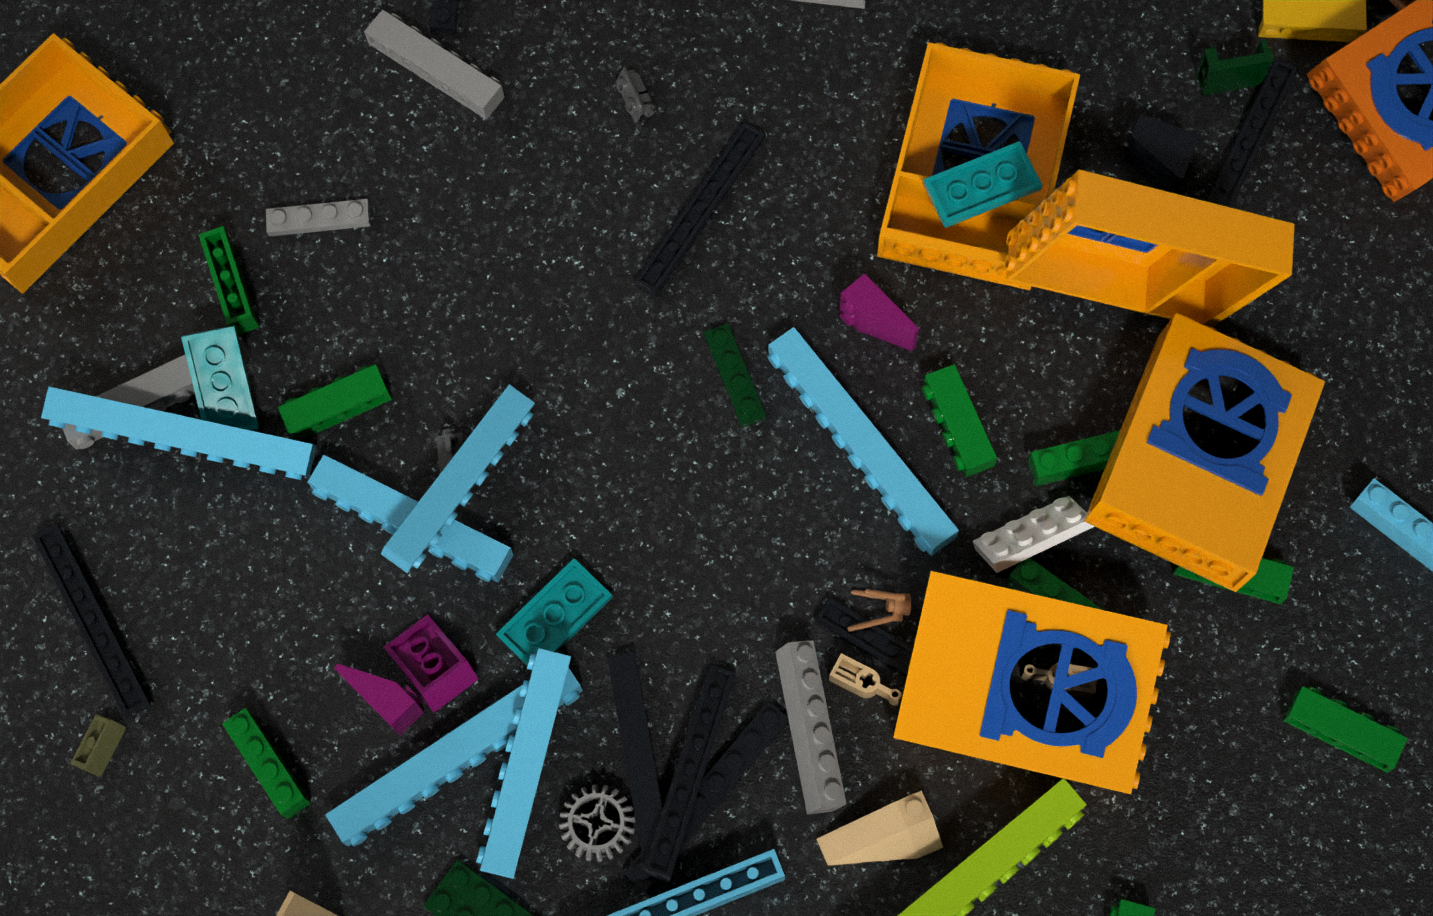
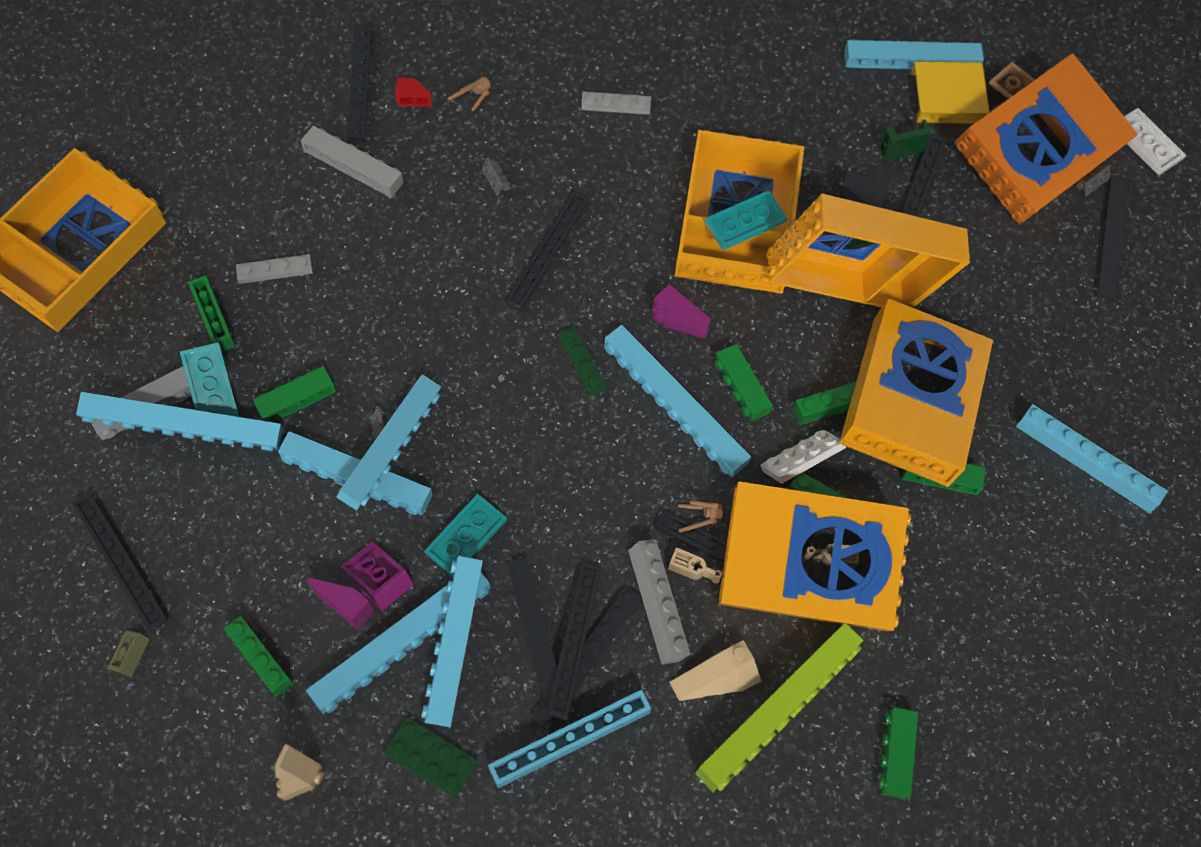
camera: 15 degrees left, 5 degrees down
light grey gear [559,785,636,862] -> none
green brick [1283,686,1408,773] -> none

